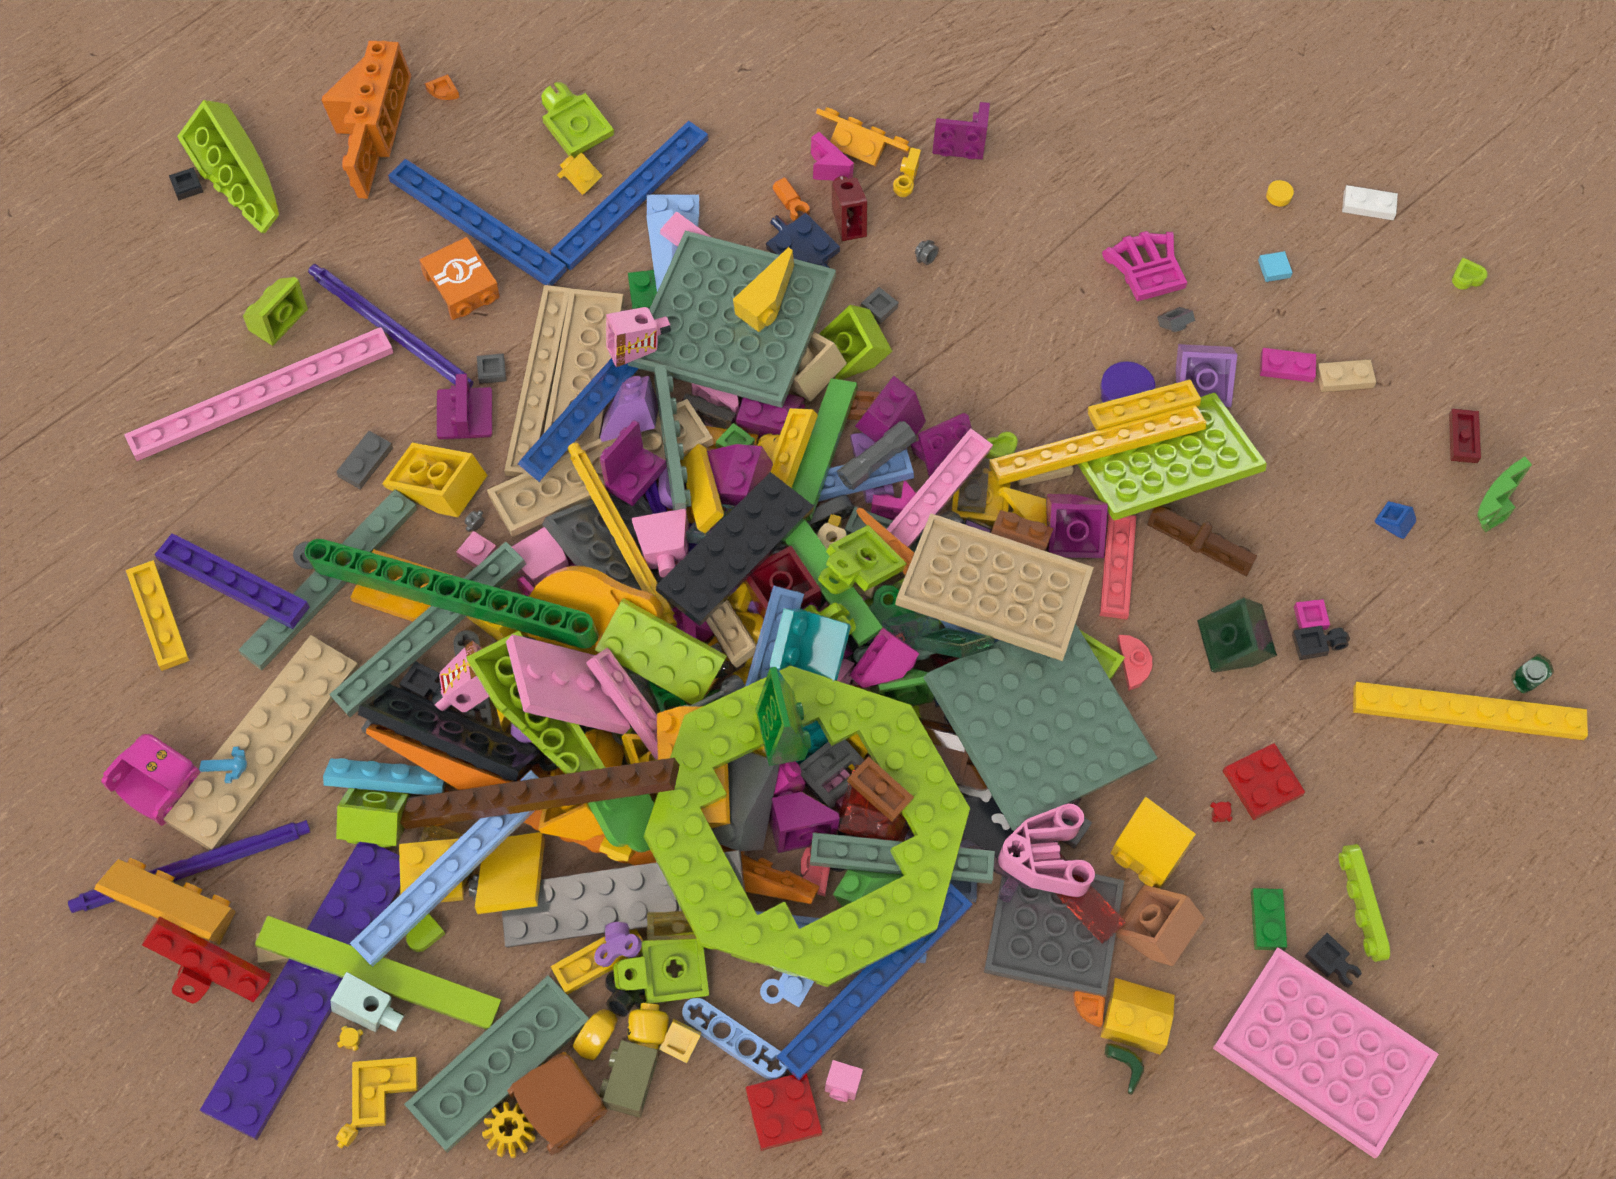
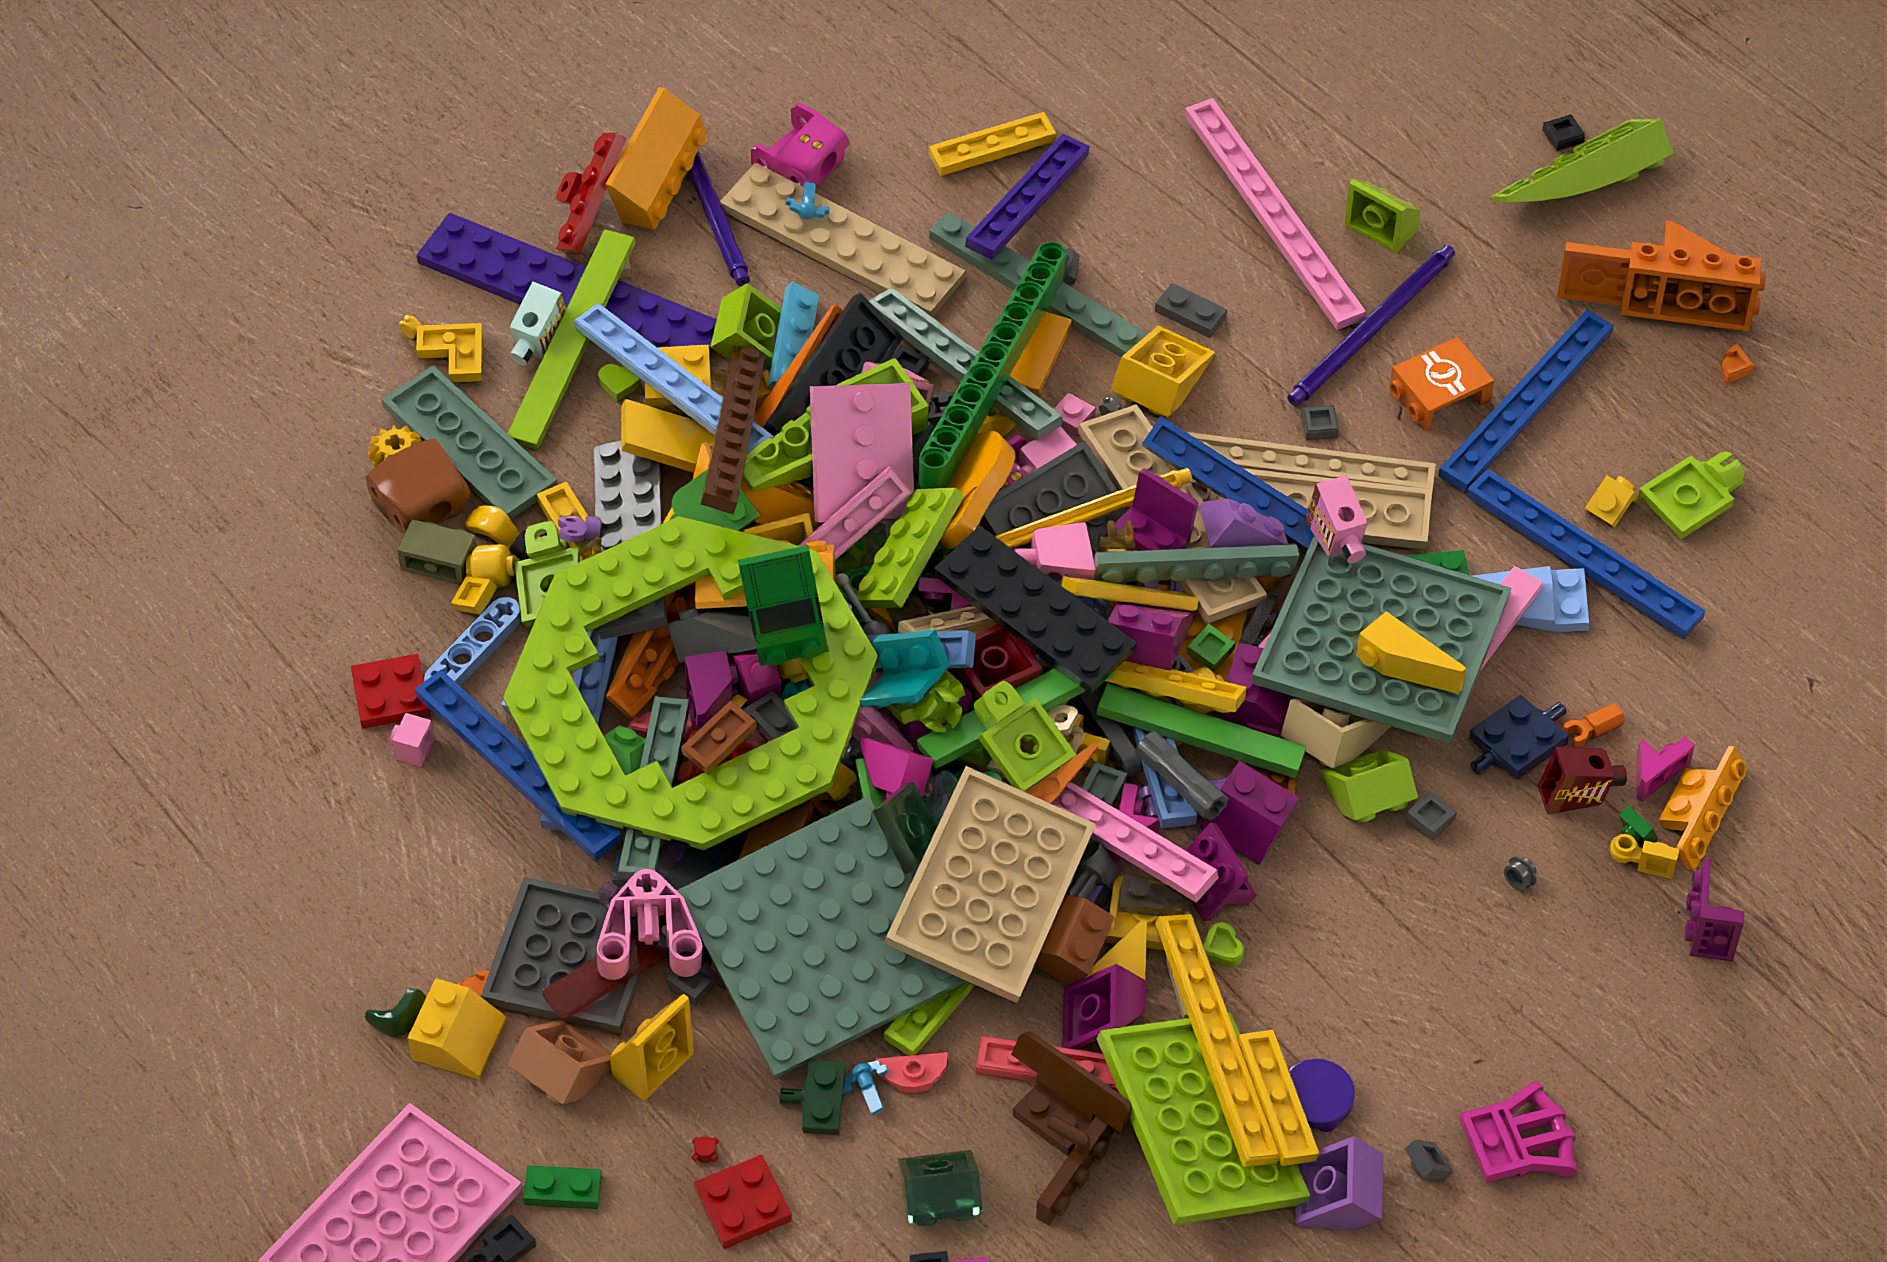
camera: 95 degrees right, 10 degrees down
yellow piece [337,1026,363,1051] -> none
magenta bracket [437,374,493,440] -> none
none -> dark green plate [779,1060,846,1135]
none -> dark azure piece [843,1060,890,1115]
none -> reddish brown plate [1011,1031,1132,1156]
none -> clear yellow plate [1097,520,1136,552]
none -> green plate [1619,805,1658,845]

